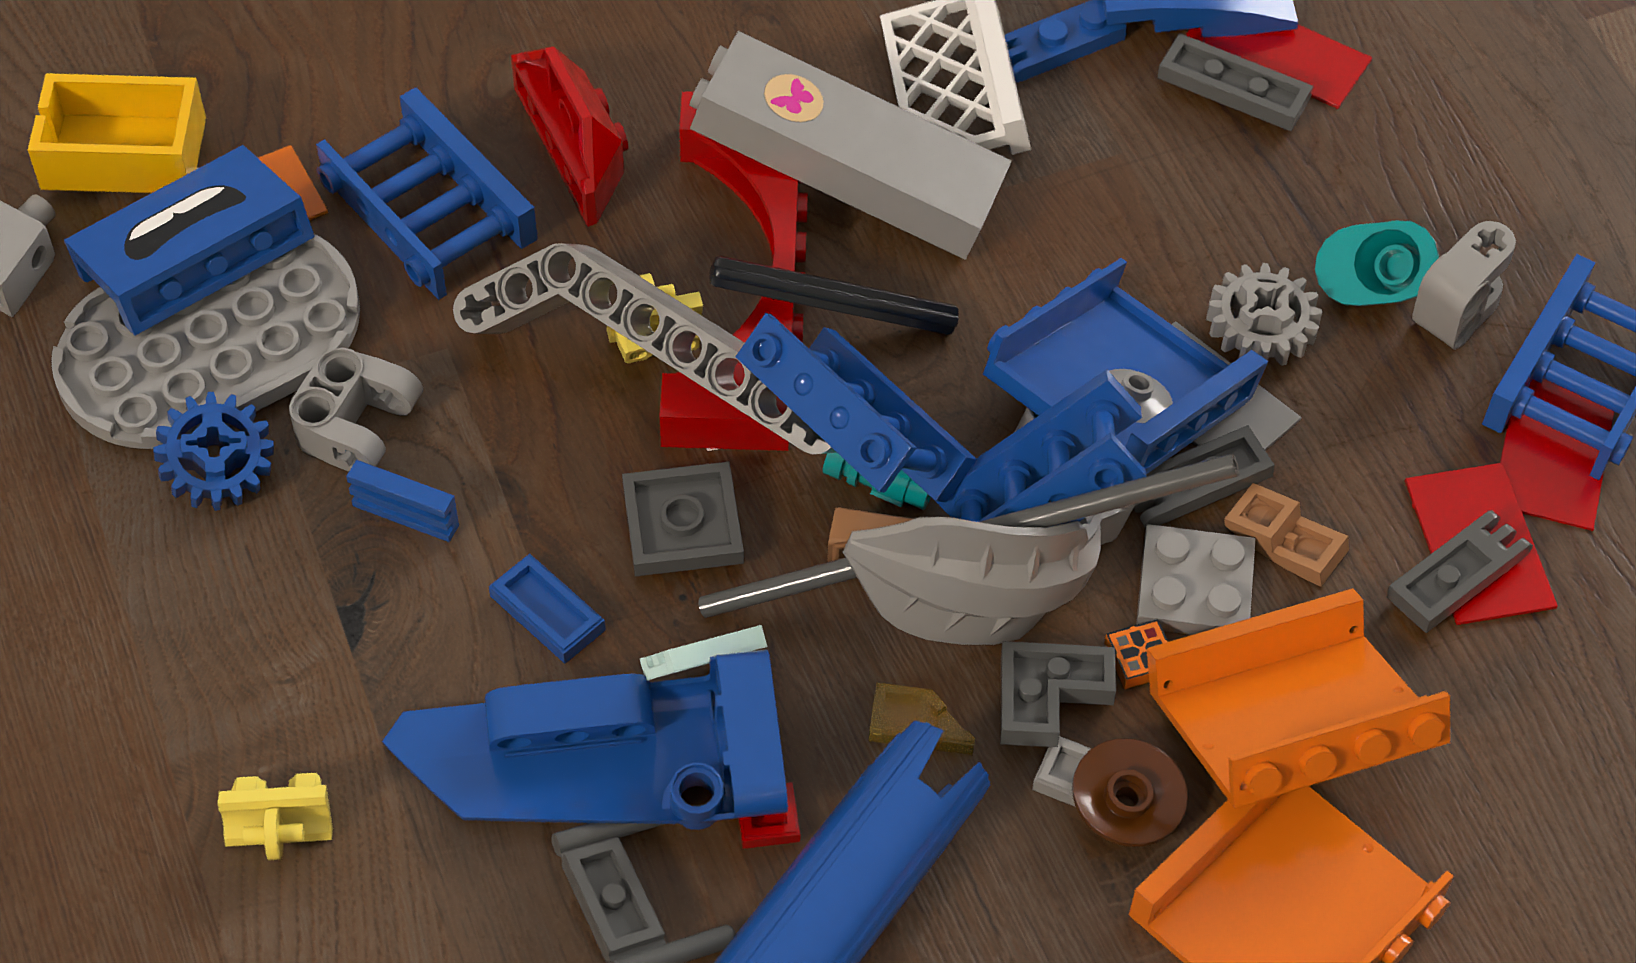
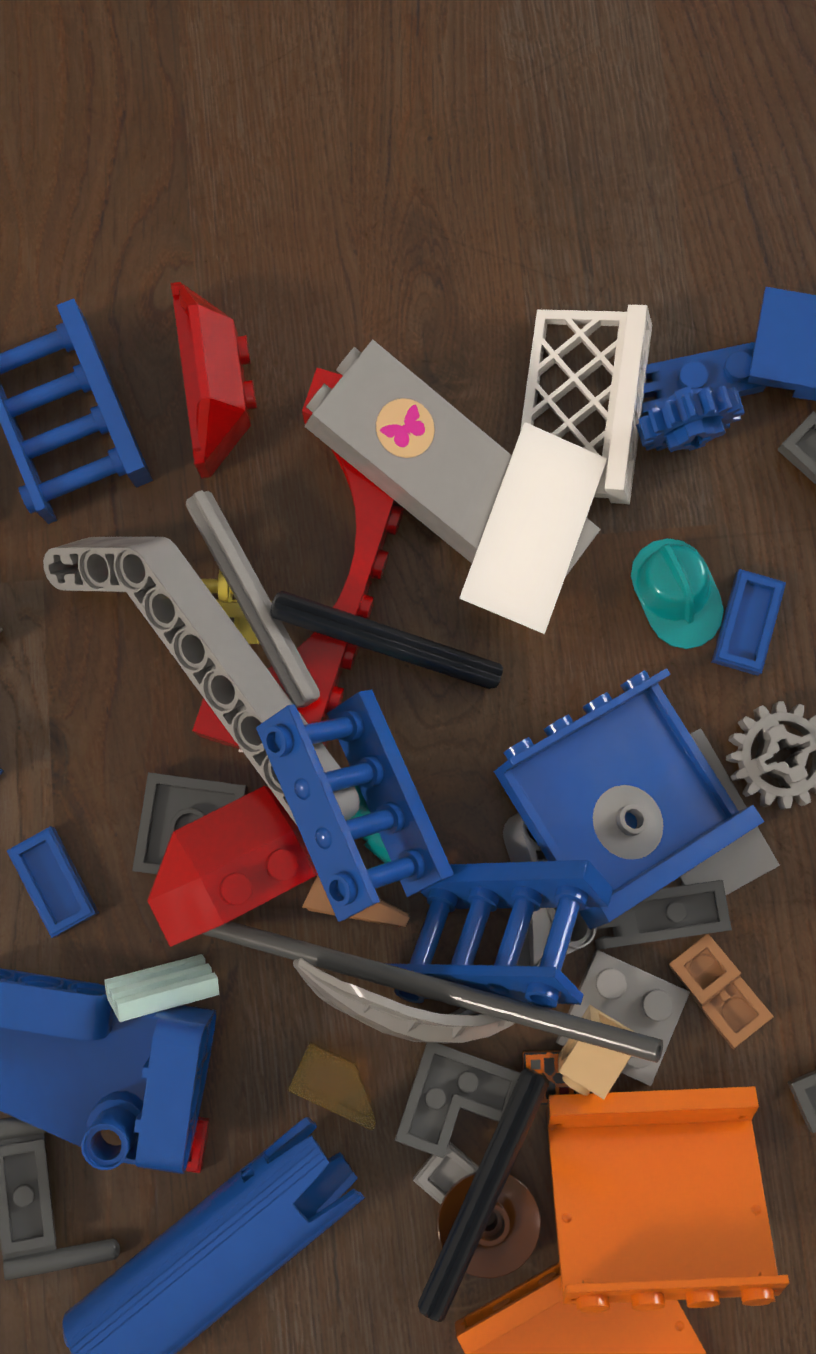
camera: 20 degrees right, 25 degrees up
none -> red wedge [147,786,318,947]
none -> light grey axle [186,490,320,708]
none -> black axle [418,1068,549,1322]
none -> white sticker [459,422,607,634]
none -> tan brick [558,1005,634,1100]
none -> teal piece [631,538,724,649]
none -> blue gear [636,385,745,452]
none -> blue tile [712,569,786,676]

